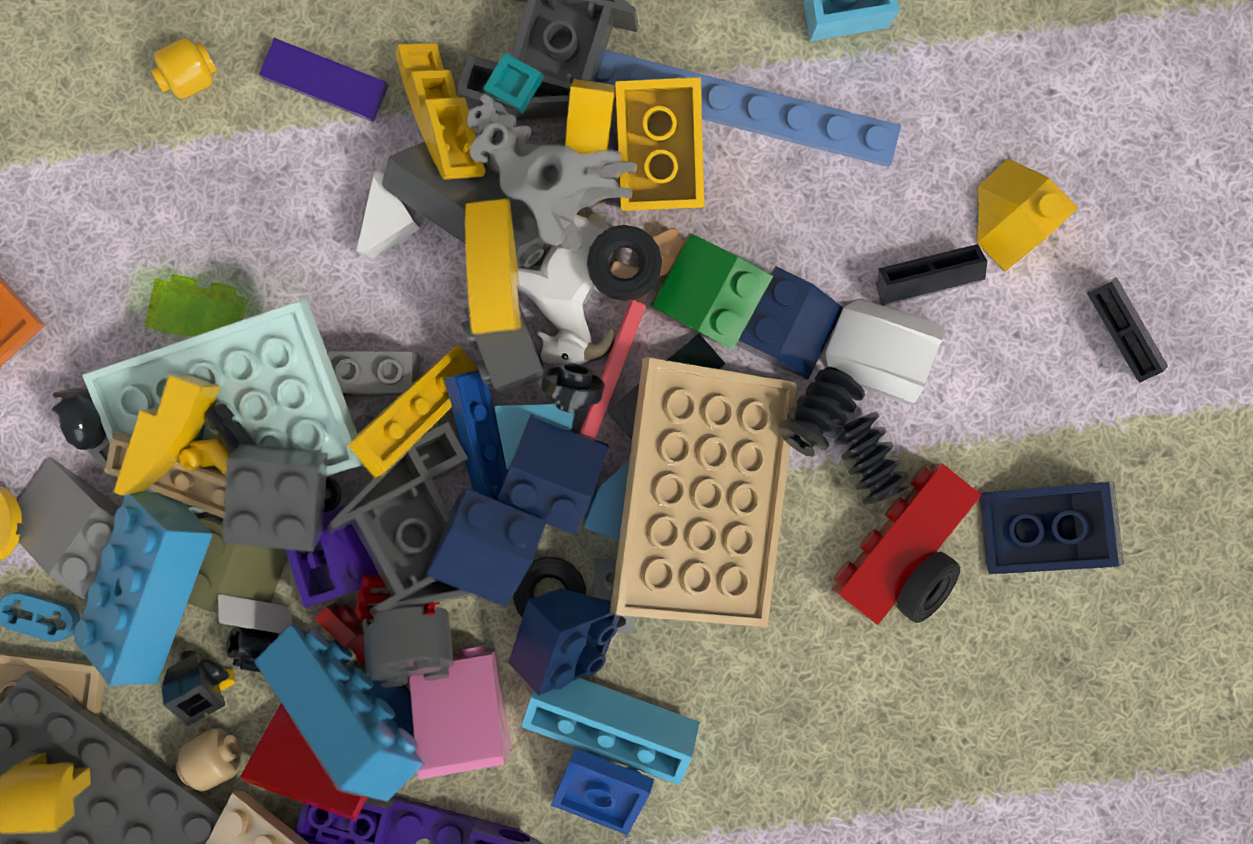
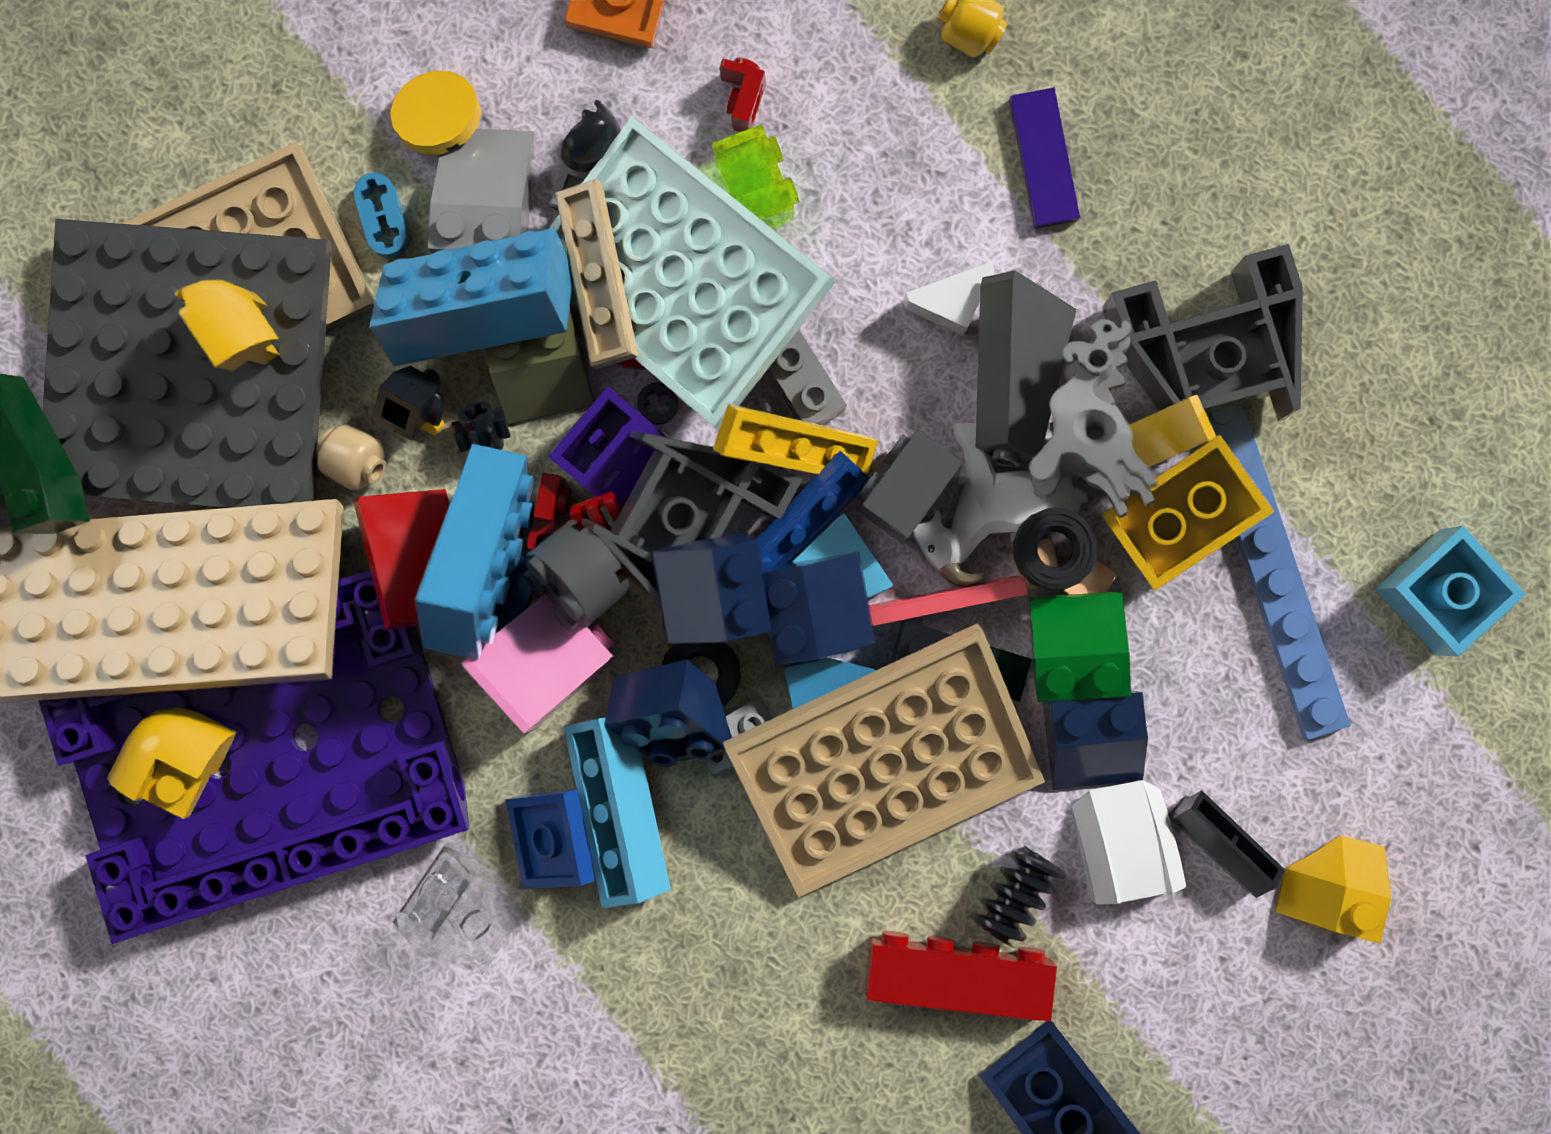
camera: 55 degrees right, 0 degrees up
yellow slope [113,375,221,495] -> none
yellow arm [179,439,230,476] -> none
black axle [204,403,257,454] -> none
white sticker [218,594,293,633] -> none
dark grey brick [223,444,328,552] -> none
yellow slope [395,43,486,180] -> none
yellow slope [465,199,522,334] -> none
teal plate [483,52,543,114] -> none
black plate [541,362,605,413] -> none
black piece [778,367,866,457] -> none
black tyre [897,552,961,623] -> none
black piece [1086,277,1168,383] -> none
none -> red bracket [719,58,766,135]

